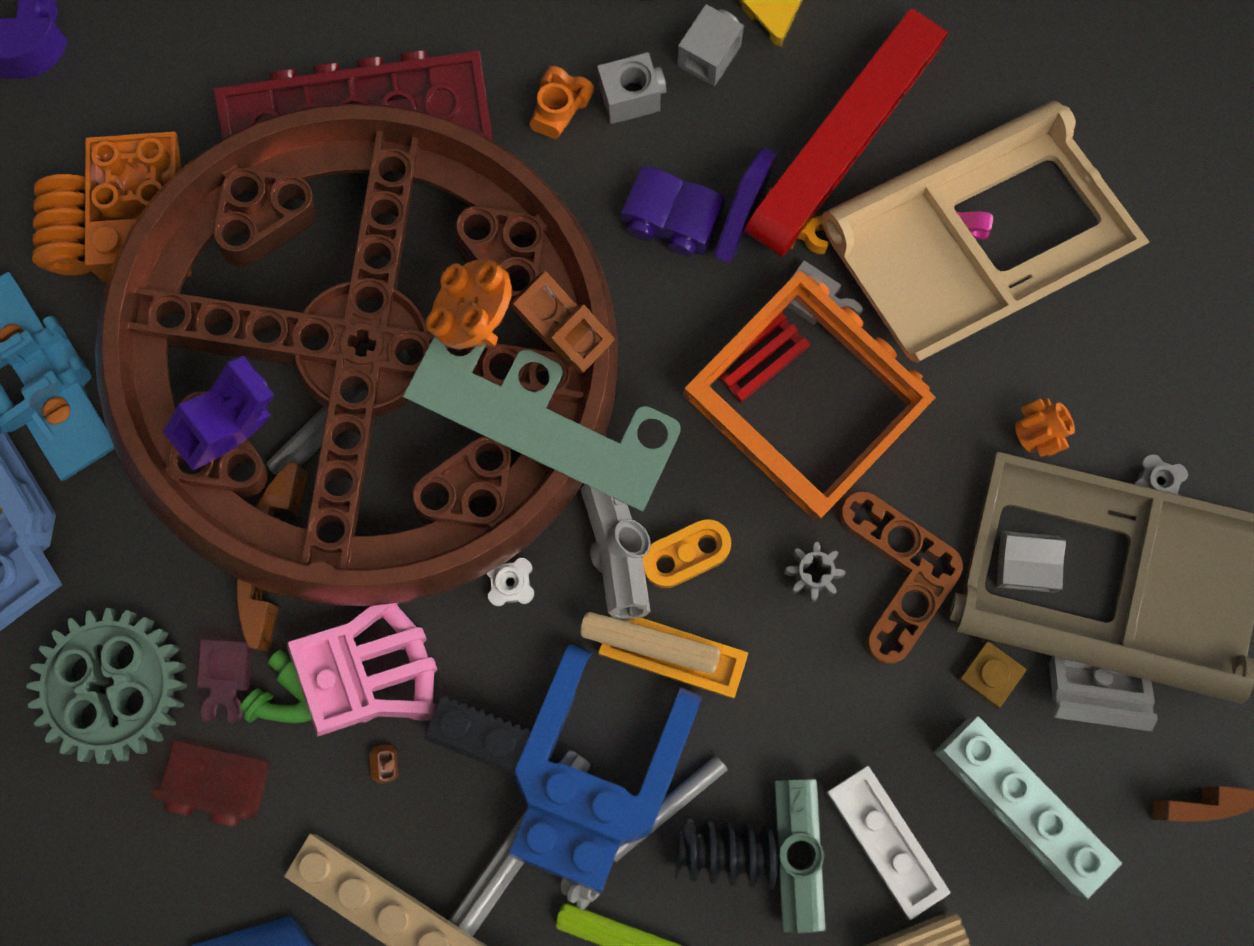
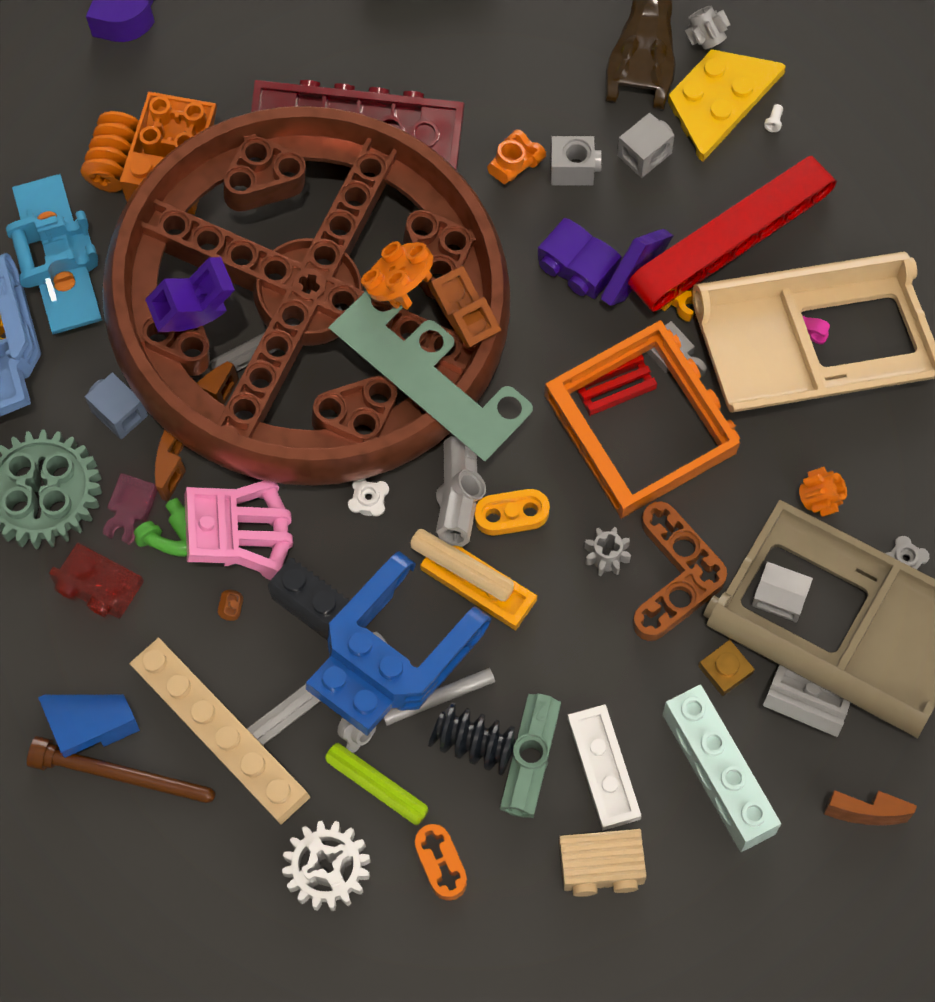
camera: 15 degrees right, 10 degrees down
none -> sand blue brick [85,372,148,440]

